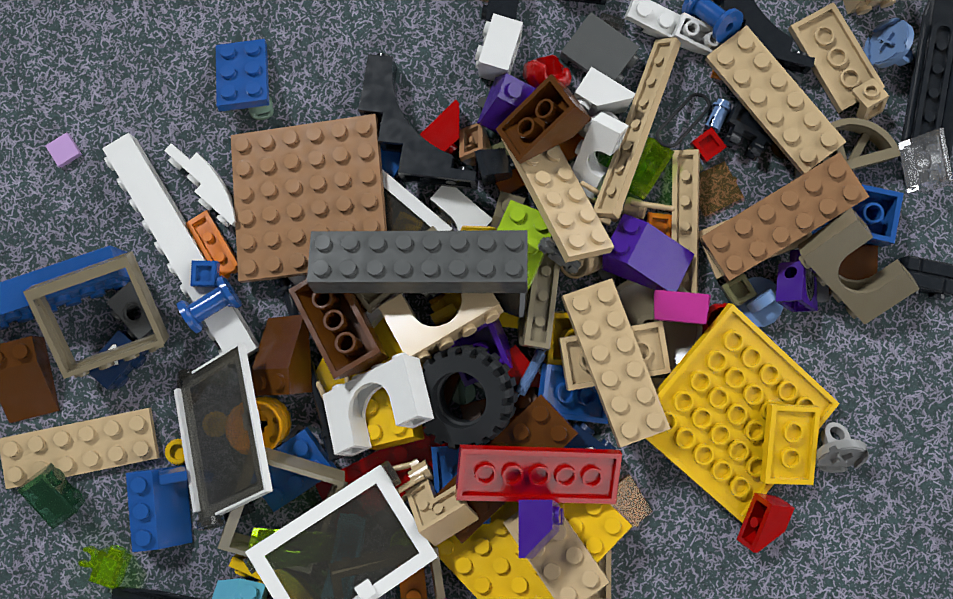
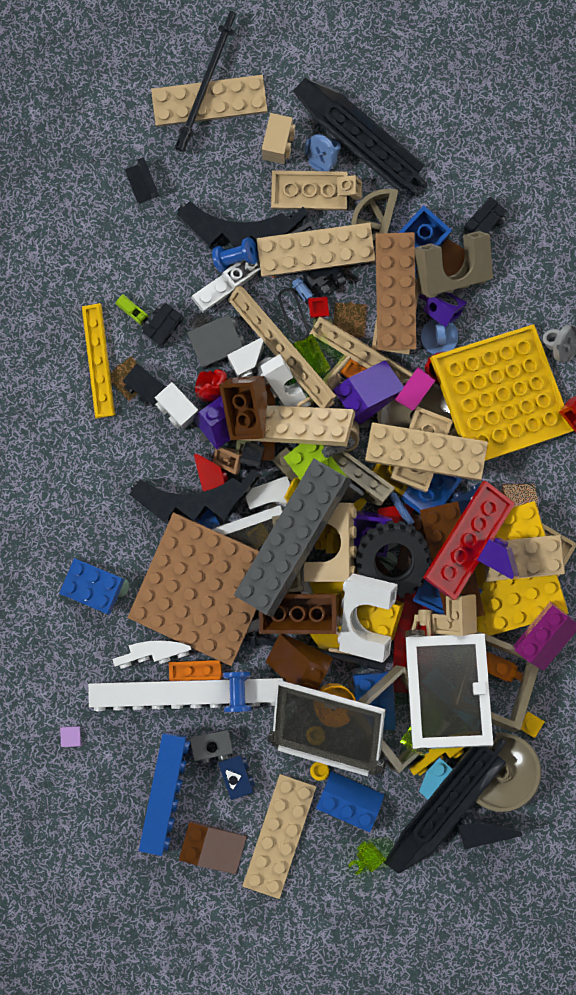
camera: 60 degrees left, 0 degrees up
clear green brick [17,463,85,529] -> none
dark tan window [23,251,170,379] -> none
blue tile [159,466,188,485] -> none
blue tile [190,260,220,288] -> none
olive tile [720,273,758,307] -> none
yellow plate [760,403,821,485] -> none
clear slope [898,128,953,193] -> none

